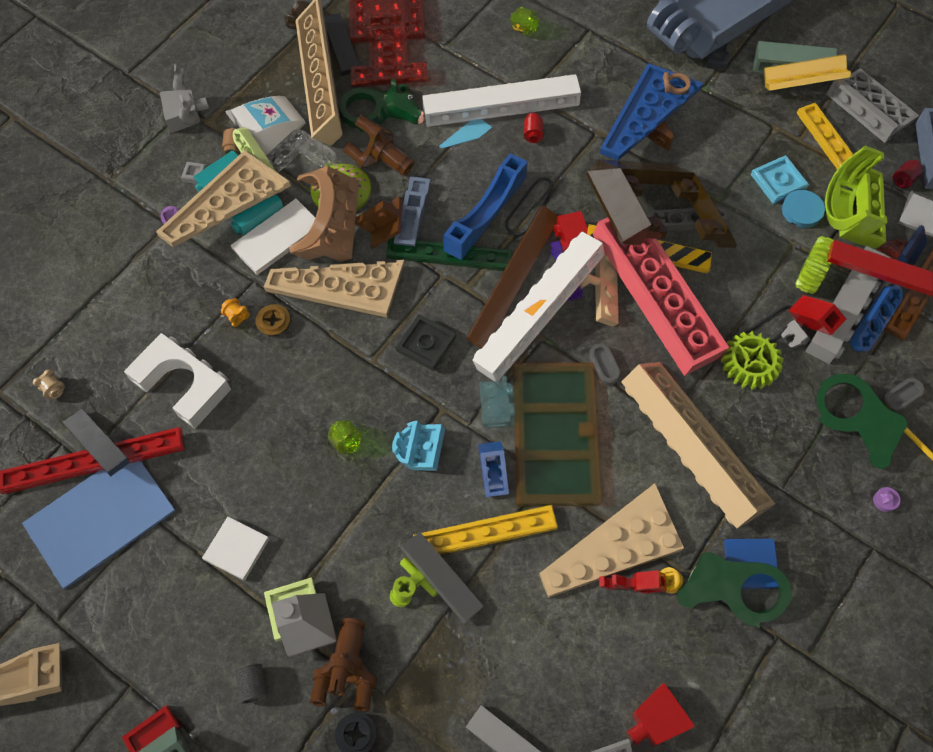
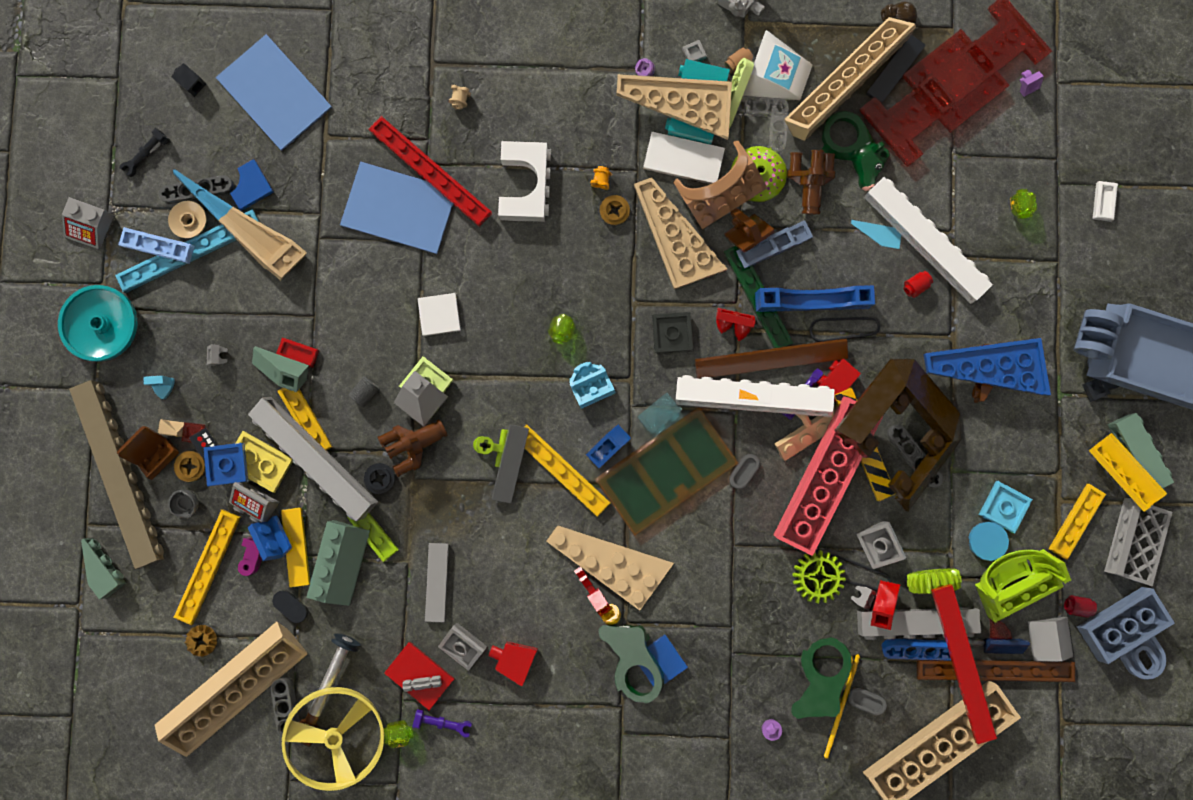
camera: 55 degrees right, 20 degrees up
tile [63,409,130,477] -> none
tan slope [621,362,775,528] -> none
medium nougat piece [663,72,691,95] -> none
none -> red tile [716,308,755,341]
none -> light grey slope [856,521,906,569]

